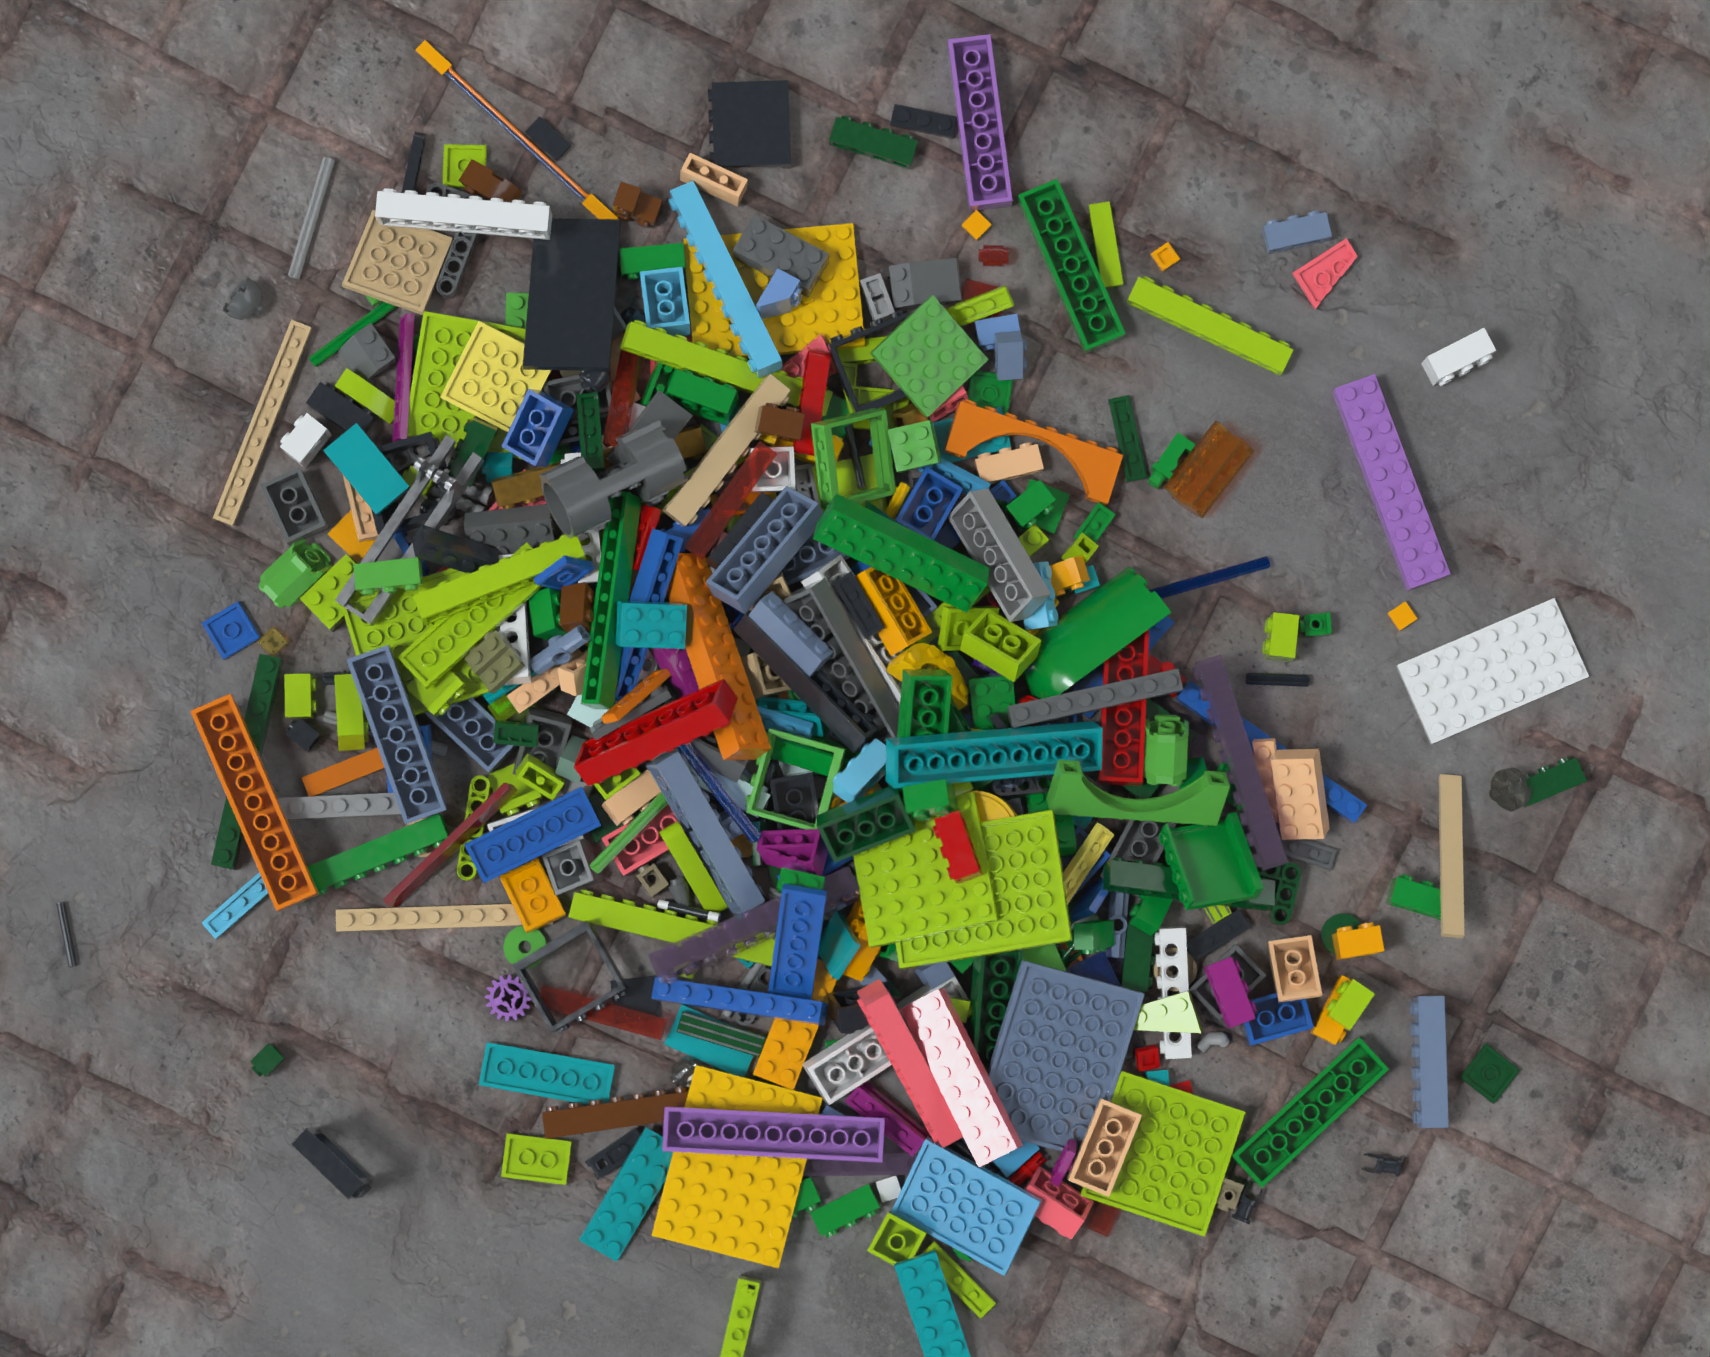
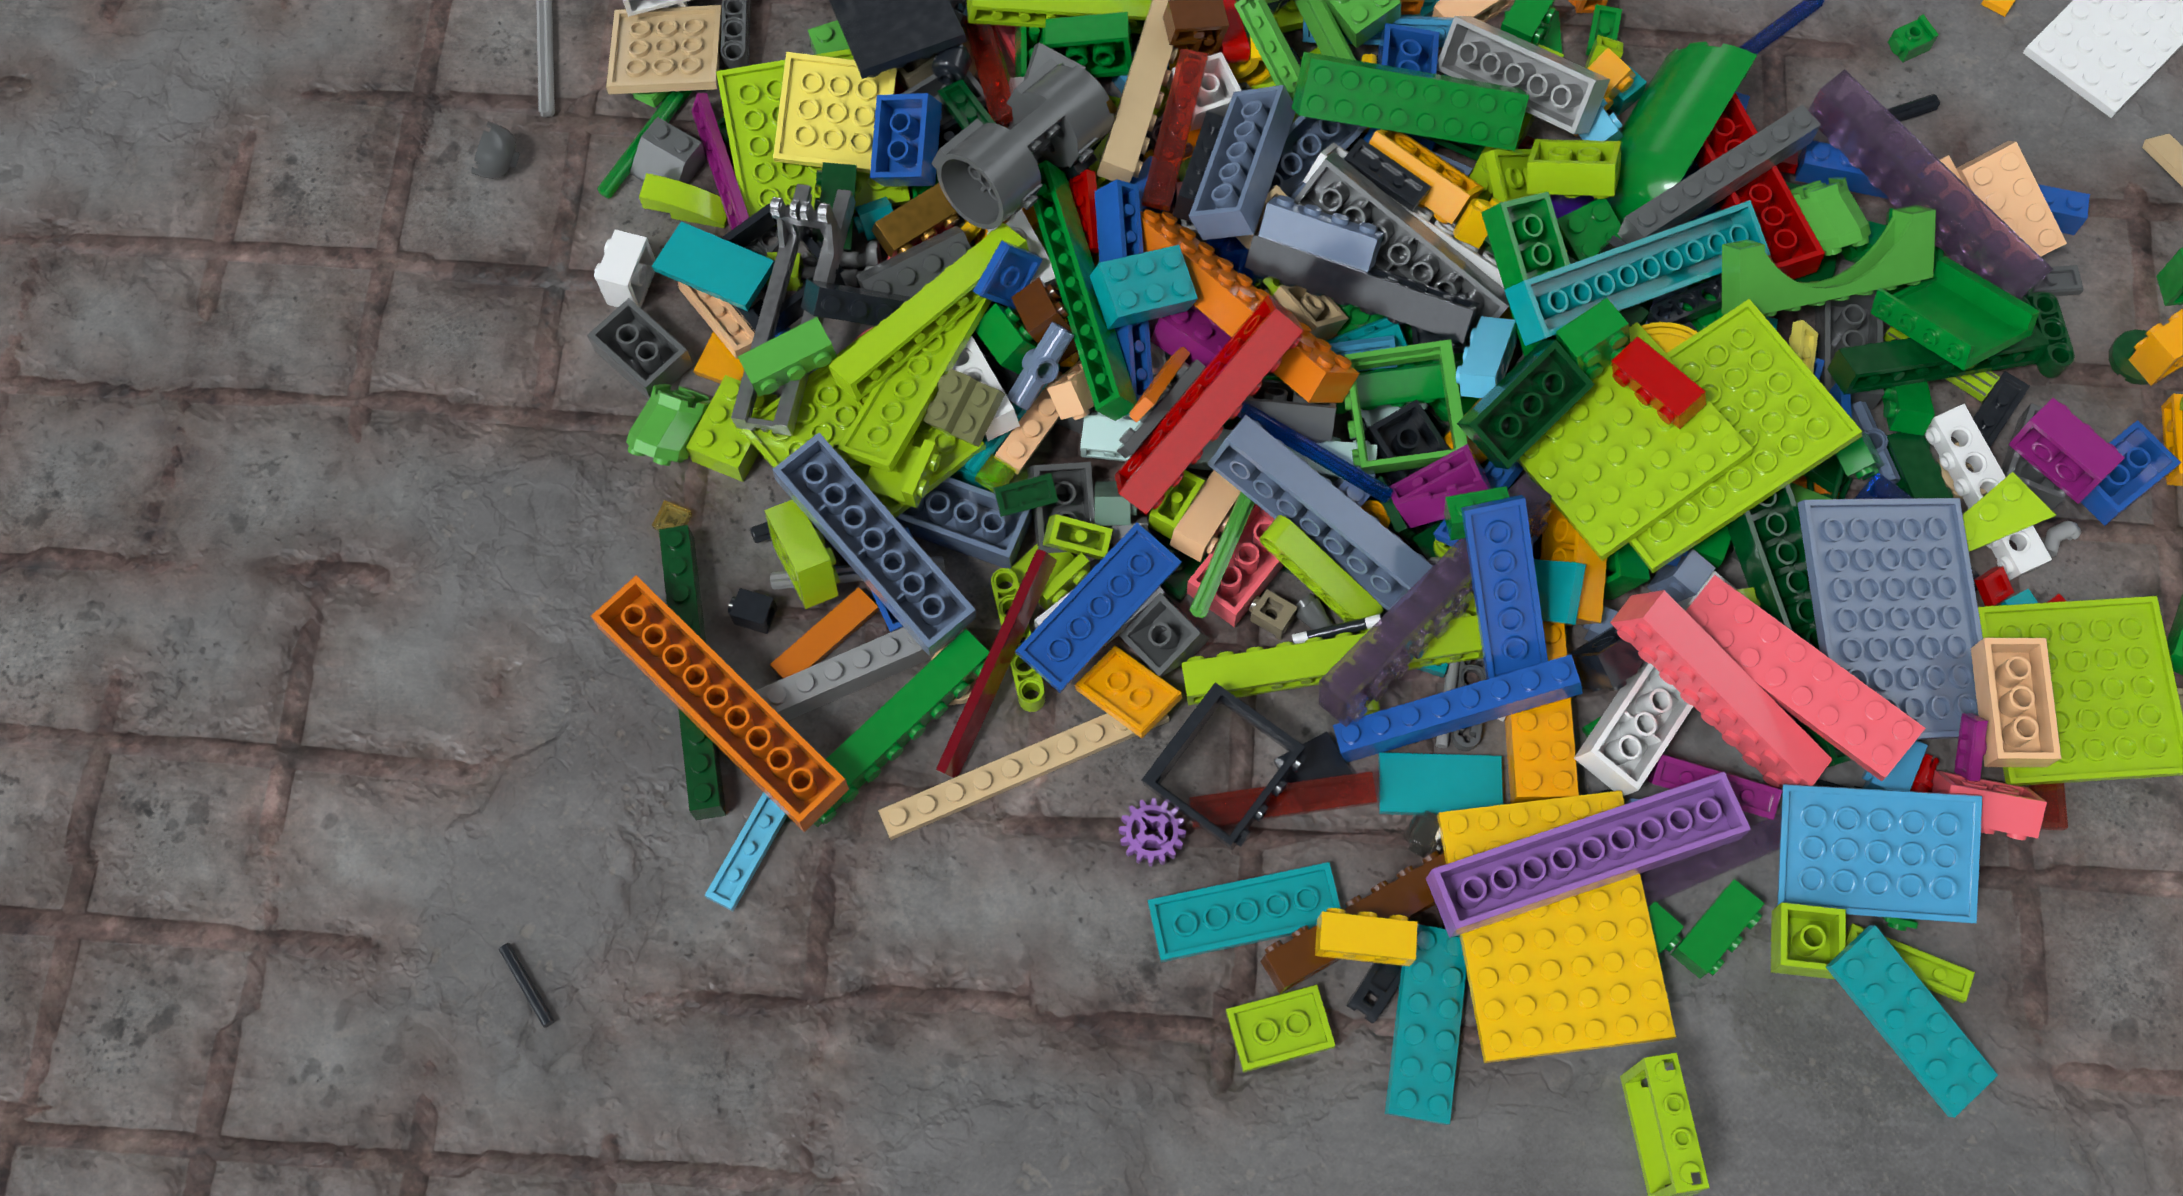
camera: 15 degrees left, 15 degrees down
blue tile [201,601,261,660] -> none
tan plate [213,320,312,527] -> none
dark green brick [250,1043,286,1077] -> none
lime brick [284,673,317,719] -> none
black window [291,1127,373,1199] -> none
black brick [306,382,376,434] -> none
bright green tile [503,926,546,969] -> none
dark green tile [676,1011,766,1057] -> none
white slope [876,1175,901,1203] -> none
lime brick [1262,612,1299,662] -> none
light nougat slope [1268,935,1322,1002] -> none
none -> yellow brick [1315,908,1418,966]

